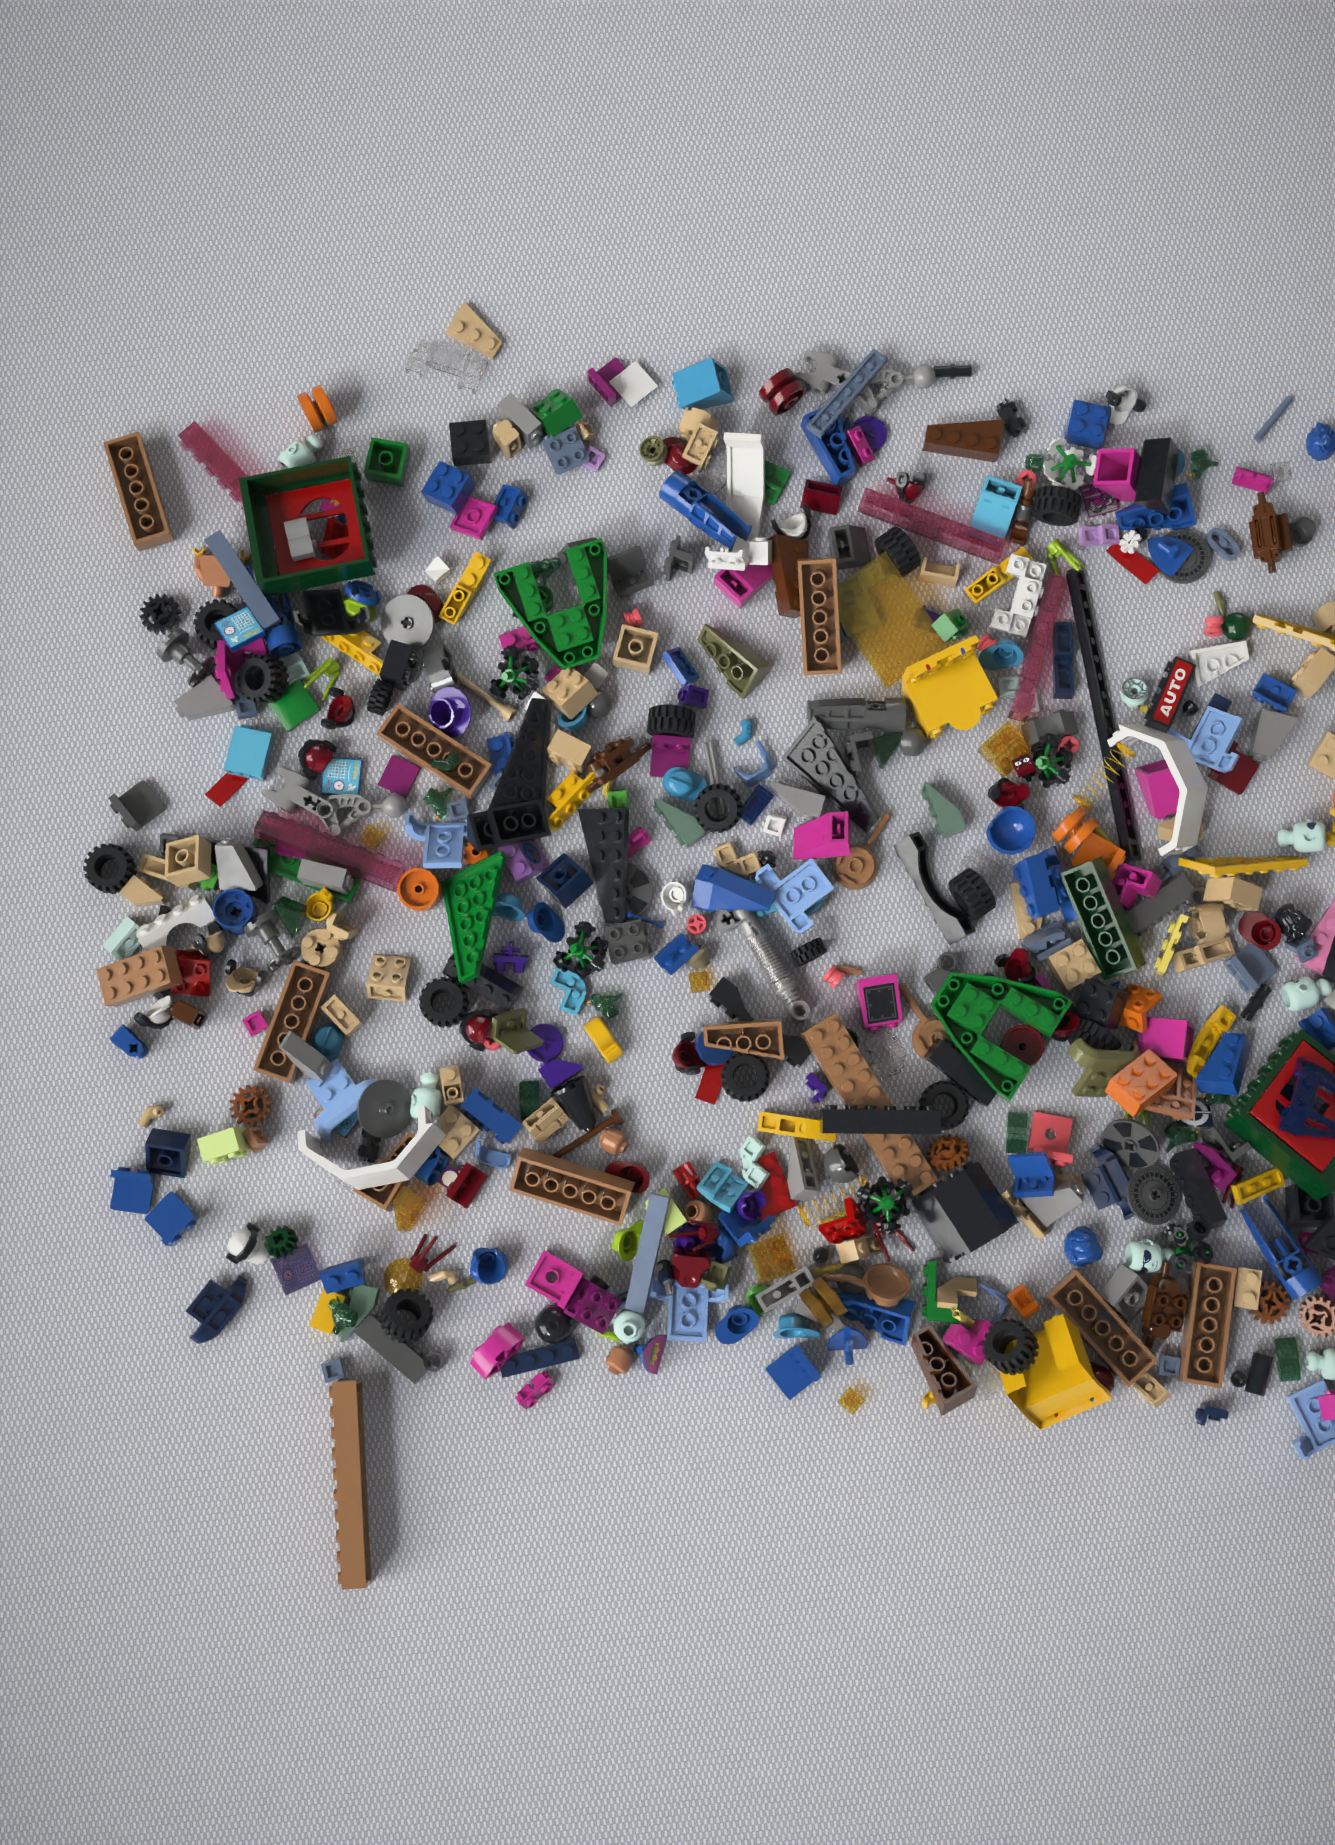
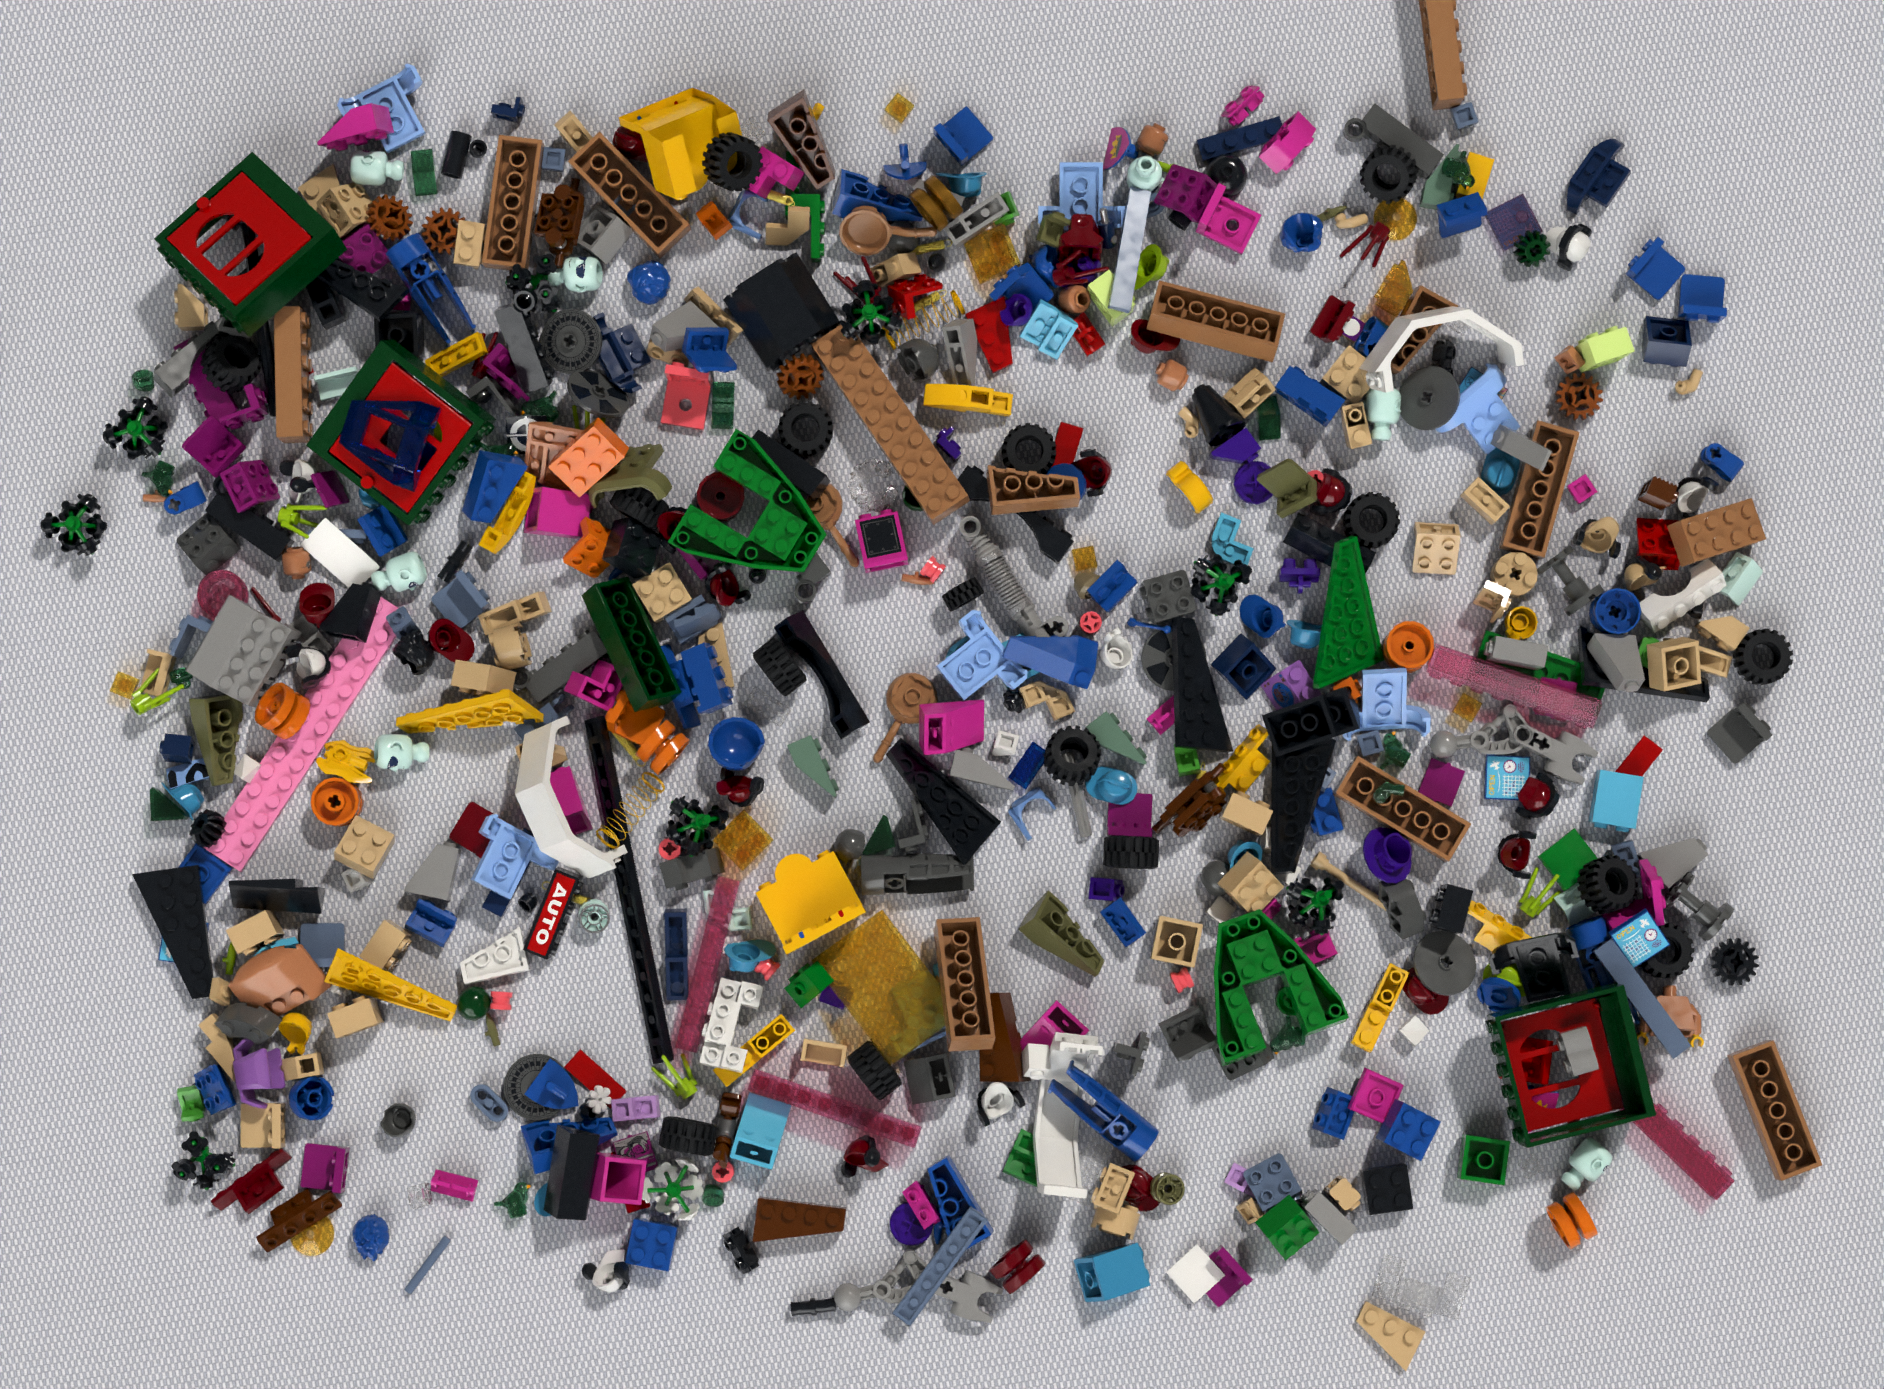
camera: 175 degrees right, 5 degrees up
clear green slope [272,896,307,938] -> none
black tyre [367,679,394,716] -> none
medium blue helmet [474,1137,512,1170] -> none
reddish brown piece [553,1108,625,1158] -> none
clear green animal [587,992,623,1020] -> none
blue piece [715,1305,759,1345] -> none
dark azure arm [733,719,754,747] -> none
light aqua tile [739,1135,770,1190] -> none
dark red brick [800,479,843,515] -> none
black brick [820,1105,941,1134] -> none
tile [1011,753,1036,778] -> none
light yellow wing [1153,914,1189,976] -> none
reddish brown piece [1249,492,1293,574] -> none

